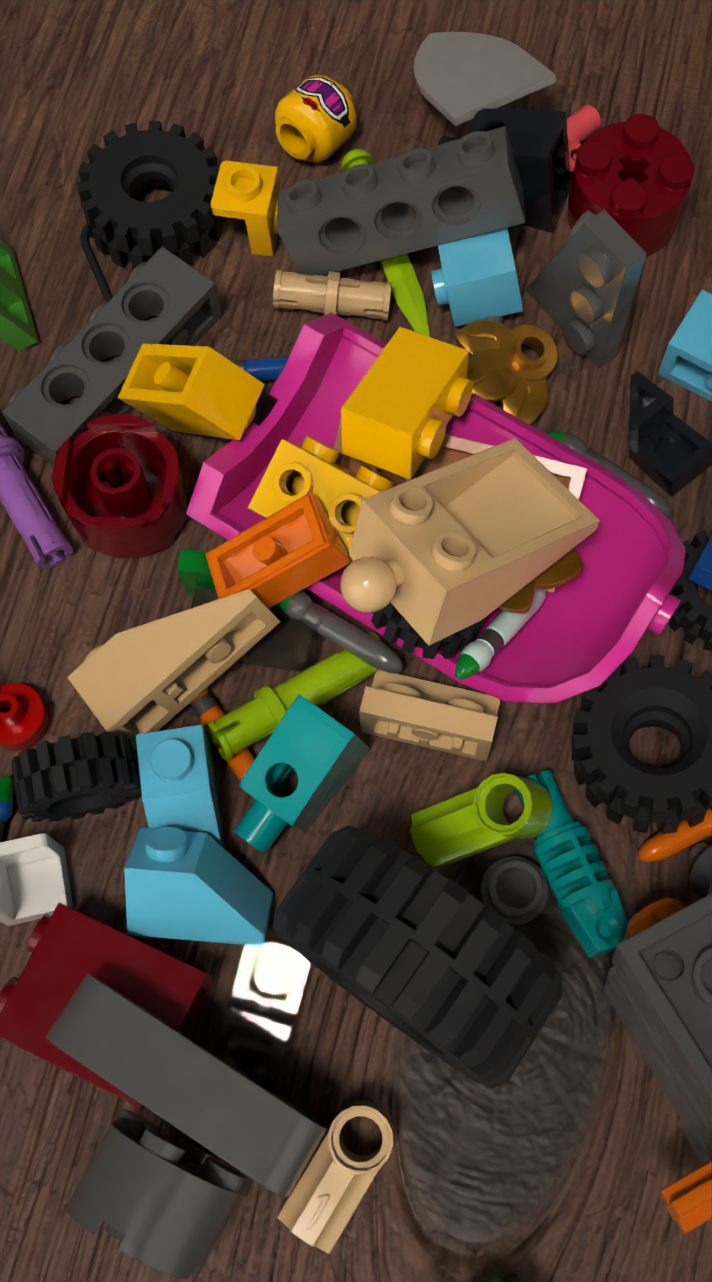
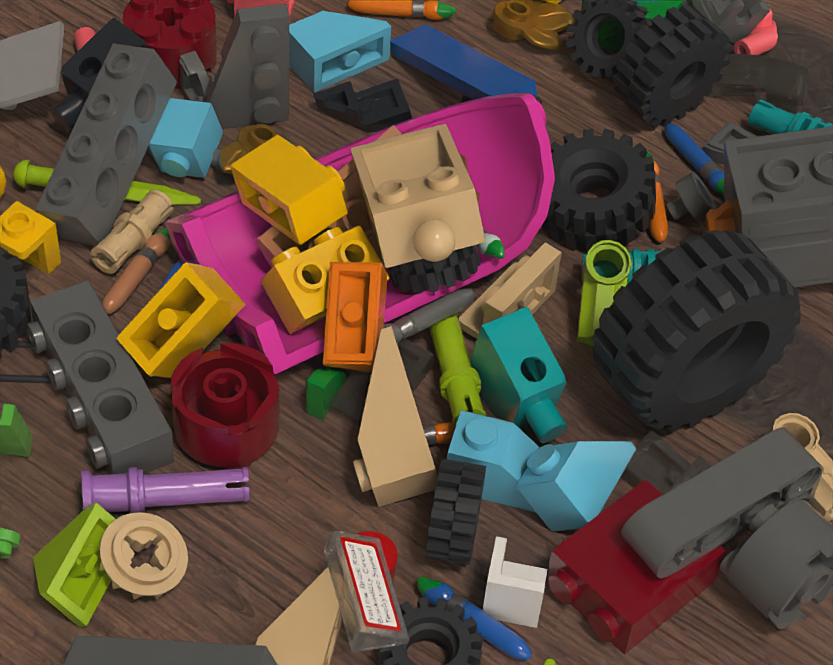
camera: 75 degrees left, 20 degrees down
none -> nougat piece [102,227,171,314]

